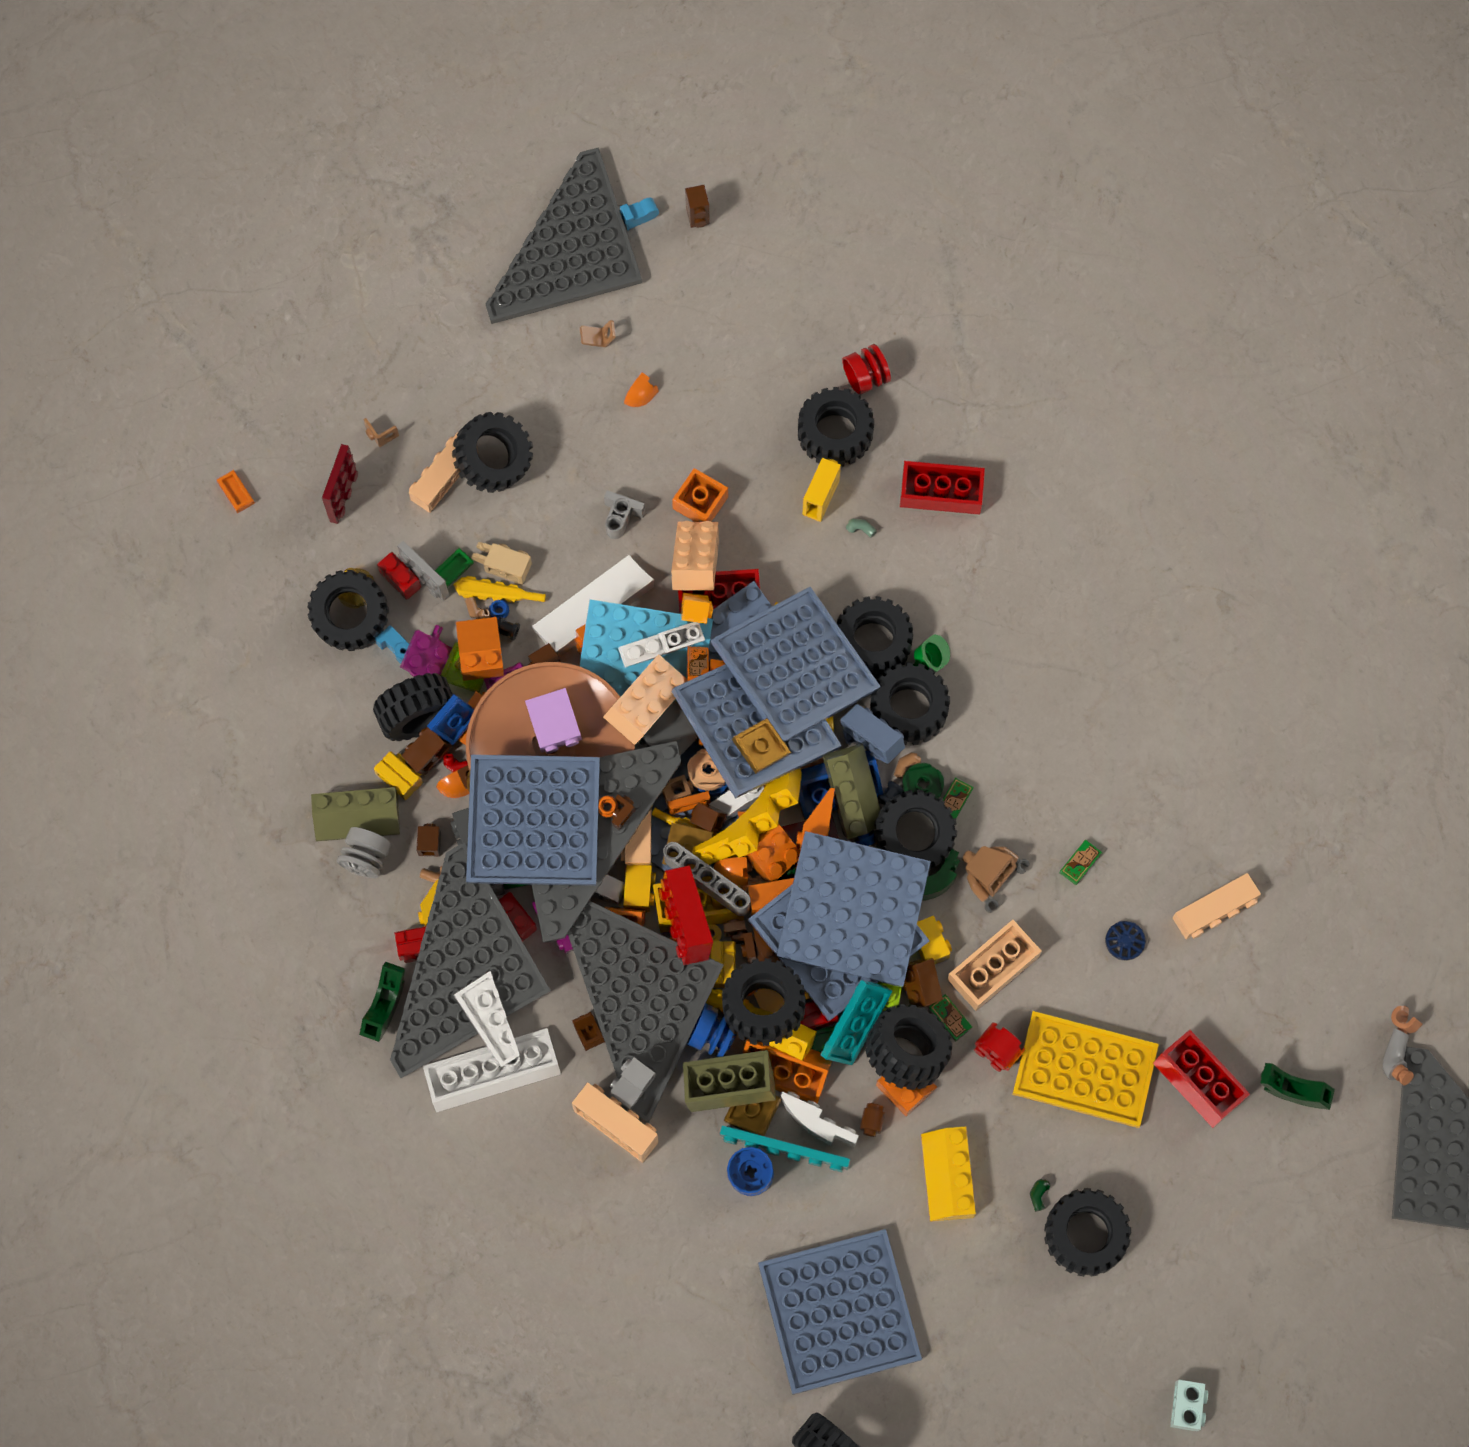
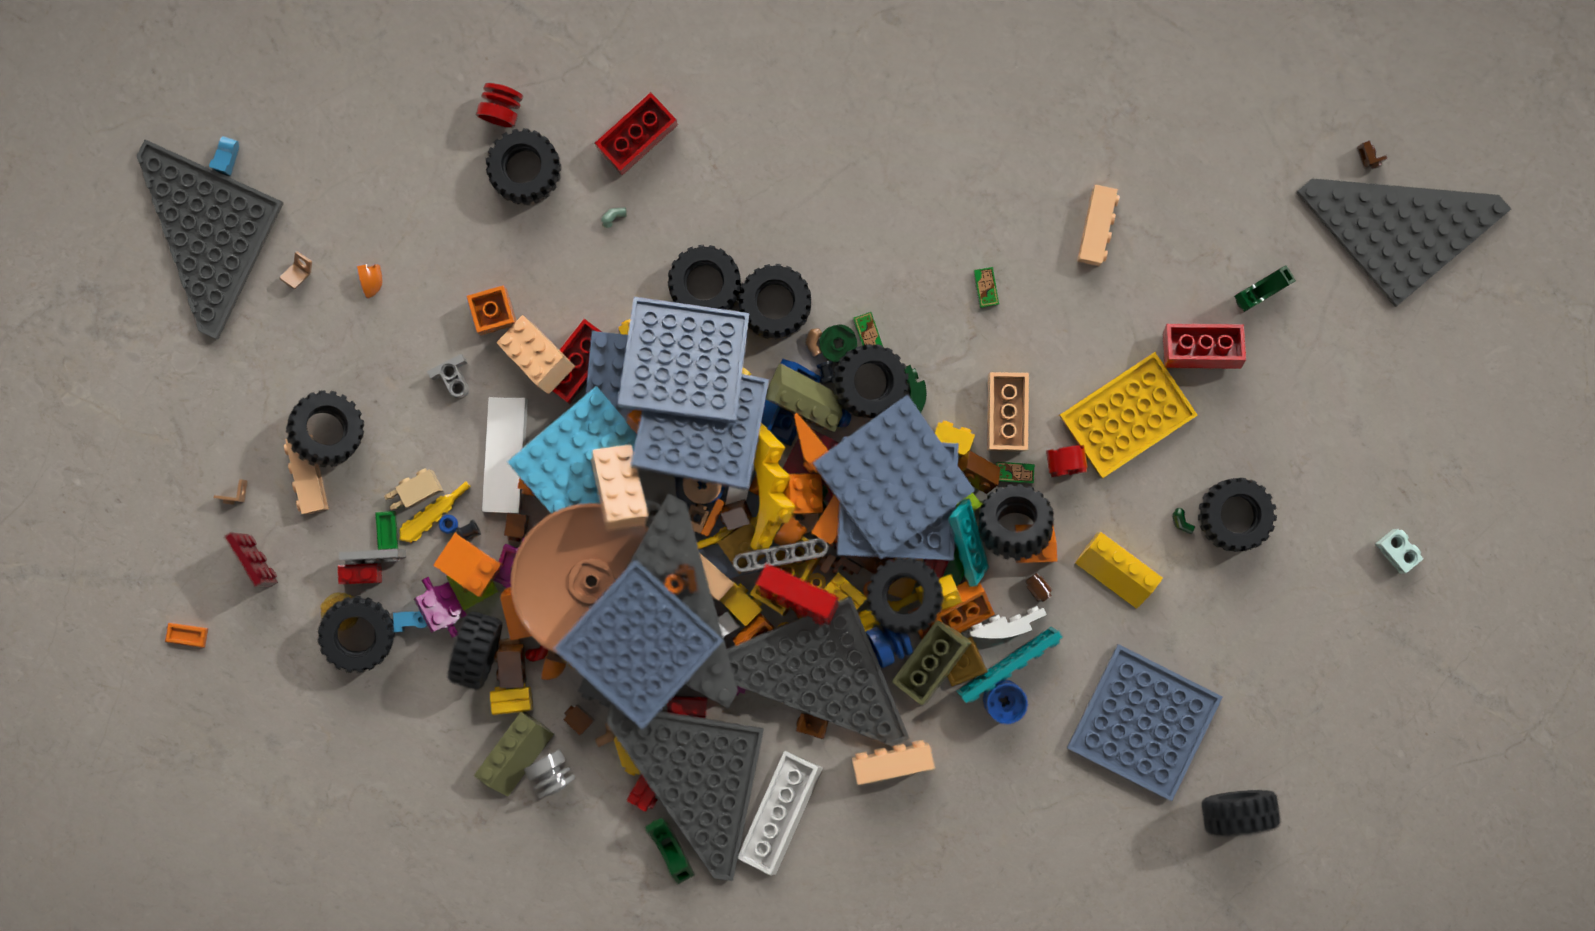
camera: 50 degrees left, 15 degrees up
blue plate [427,694,475,745] -> none
white wing [454,971,520,1067] -> none
medium nougat arm [465,597,491,619] -> none
lavender brick [525,688,582,754] -> none
light grey brick [609,1057,657,1110] -> none
white slope [618,622,705,668] -> none
light orange brick [681,592,713,624] -> none
reddish brown brick [685,185,710,228] -> none
tile [687,646,709,681] -> none
pearl gold plate [732,718,791,774] -> none
yellow brick [802,458,841,522] -> none
sand blue wedge [840,704,905,764] -> none
green piece [913,634,951,672] -> none
medium nougat torso [962,846,1030,913] -> none
dark blue wheel [1105,921,1146,961] -> none
piece [1382,1006,1422,1085] -> none

